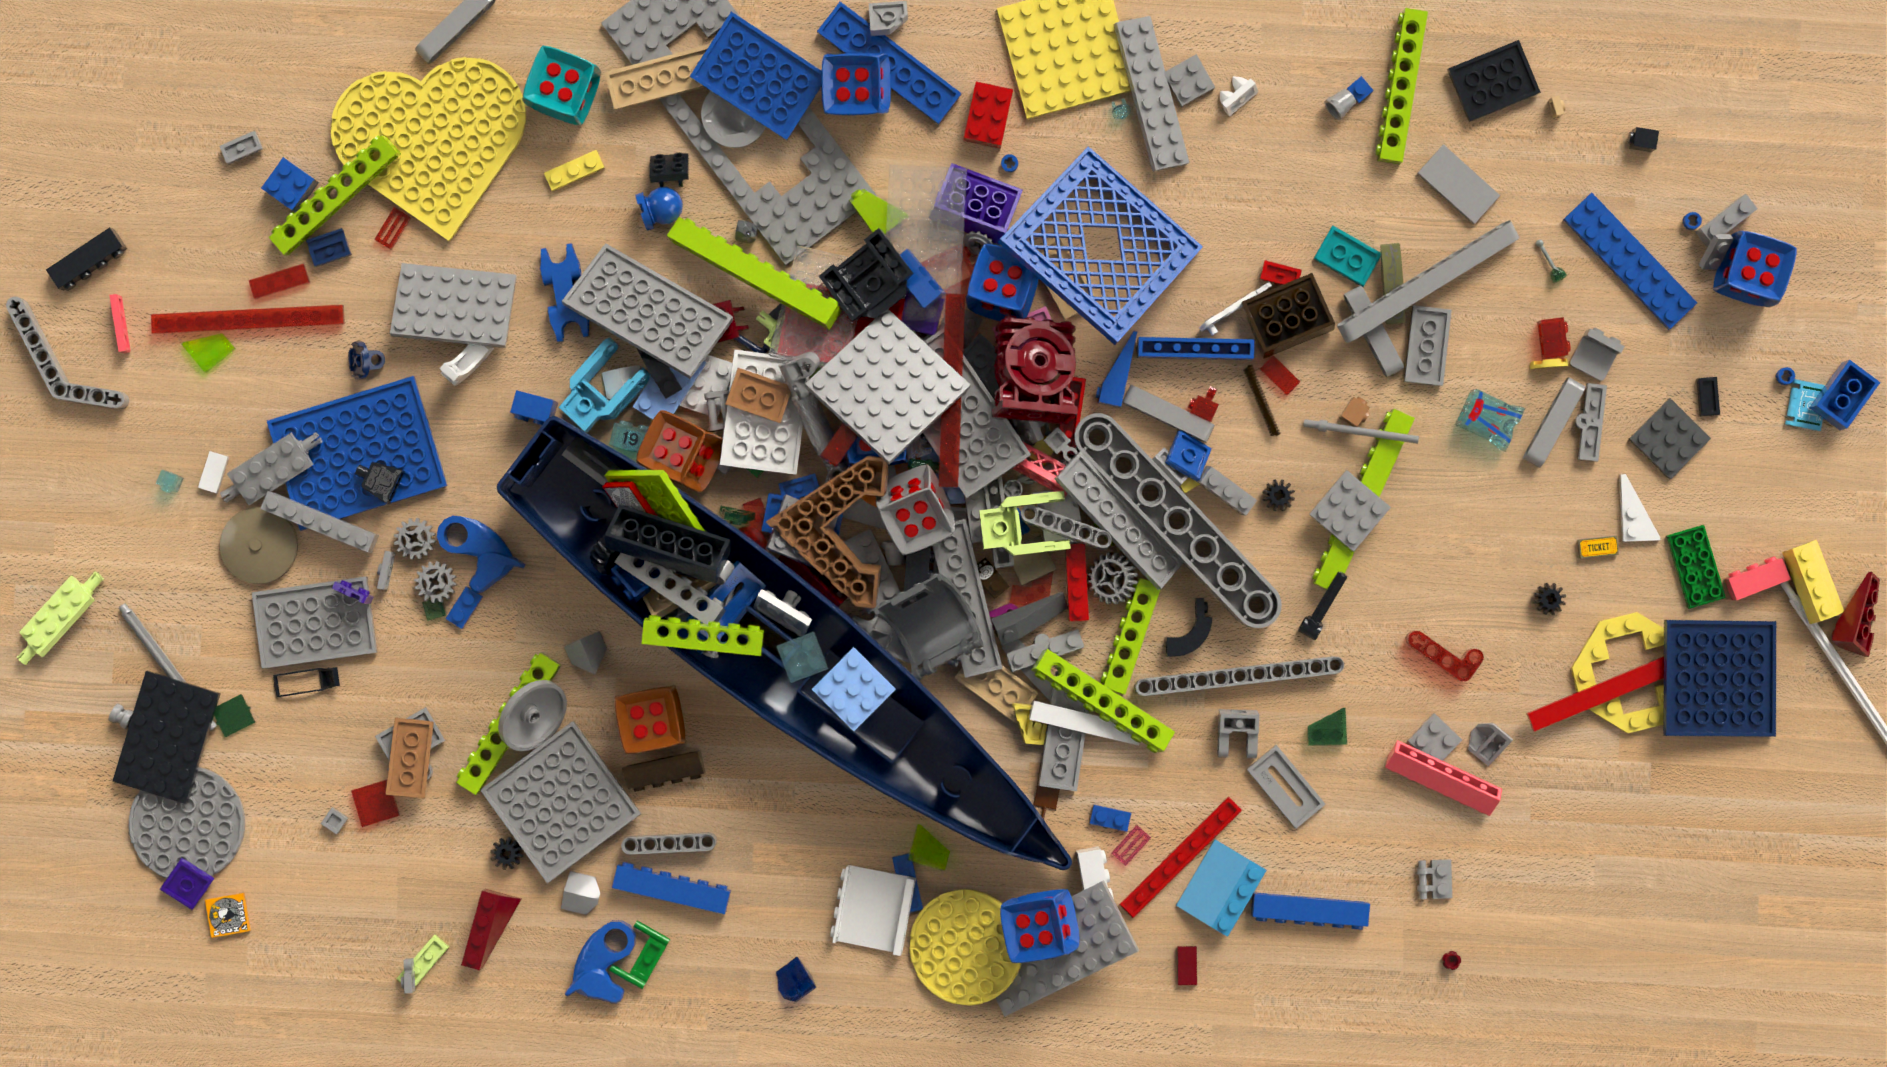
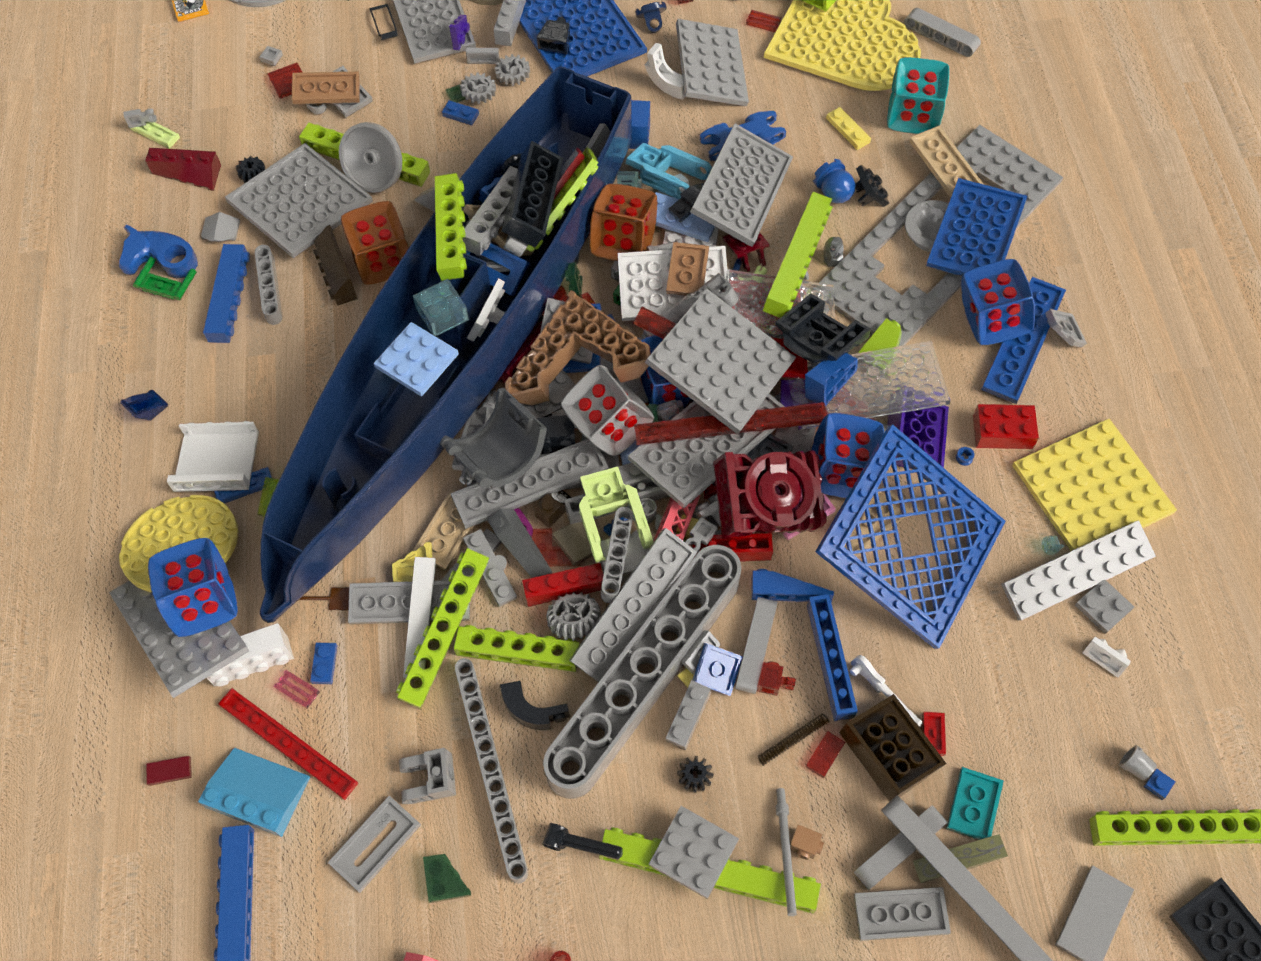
camera: 85 degrees right, 25 degrees down
blue animal [437,515,526,593] -> none

